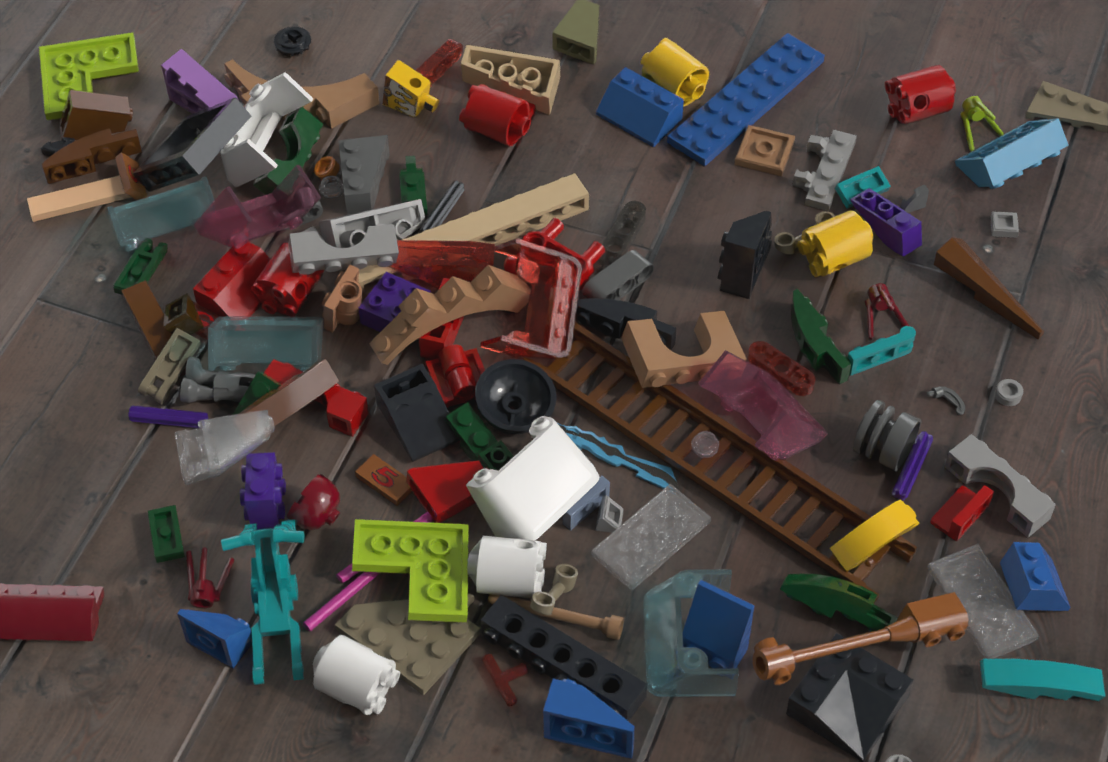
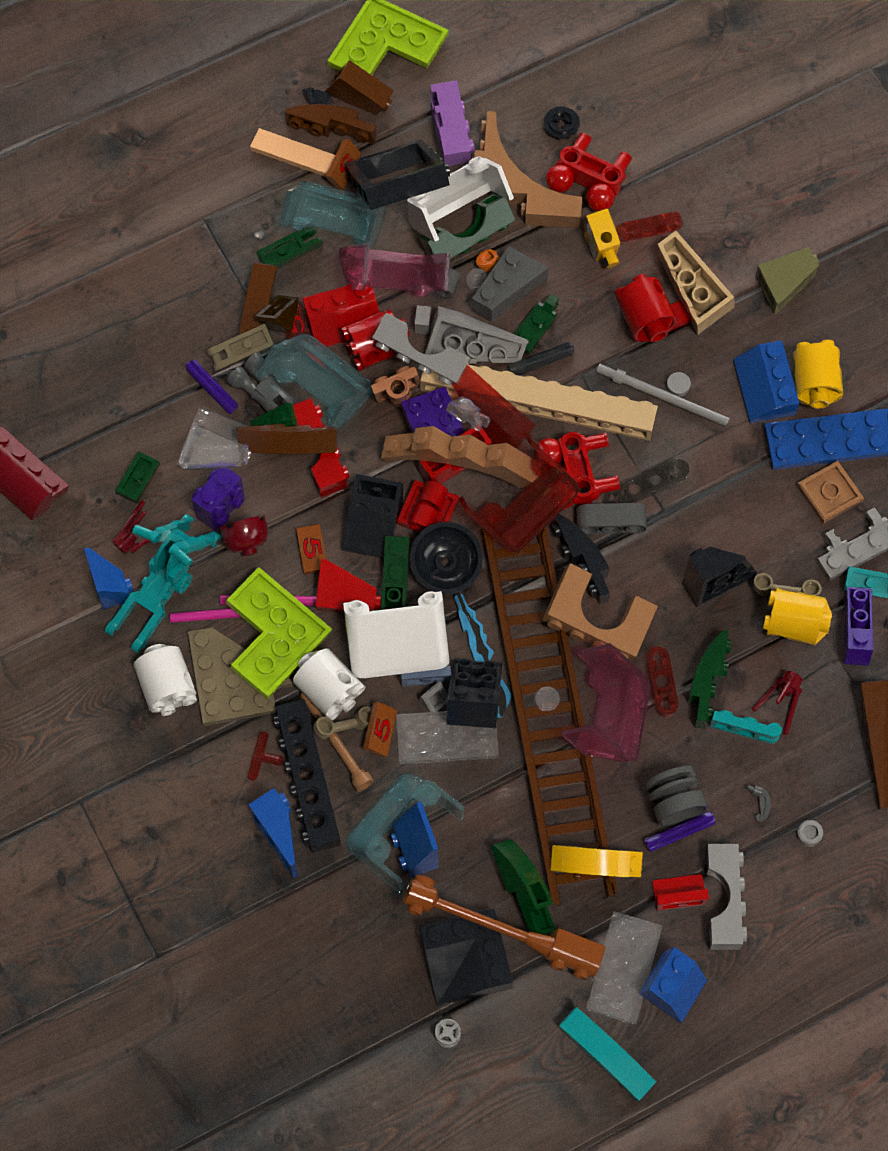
camera: 40 degrees right, 15 degrees up
none -> dark orange tile [363,702,397,757]
none -> clear plate [446,397,491,431]
none -> black slope [446,659,503,728]
none -> red piece [545,133,632,212]
none -> light grey bar [596,364,730,427]
none -> light grey tile [667,372,691,397]

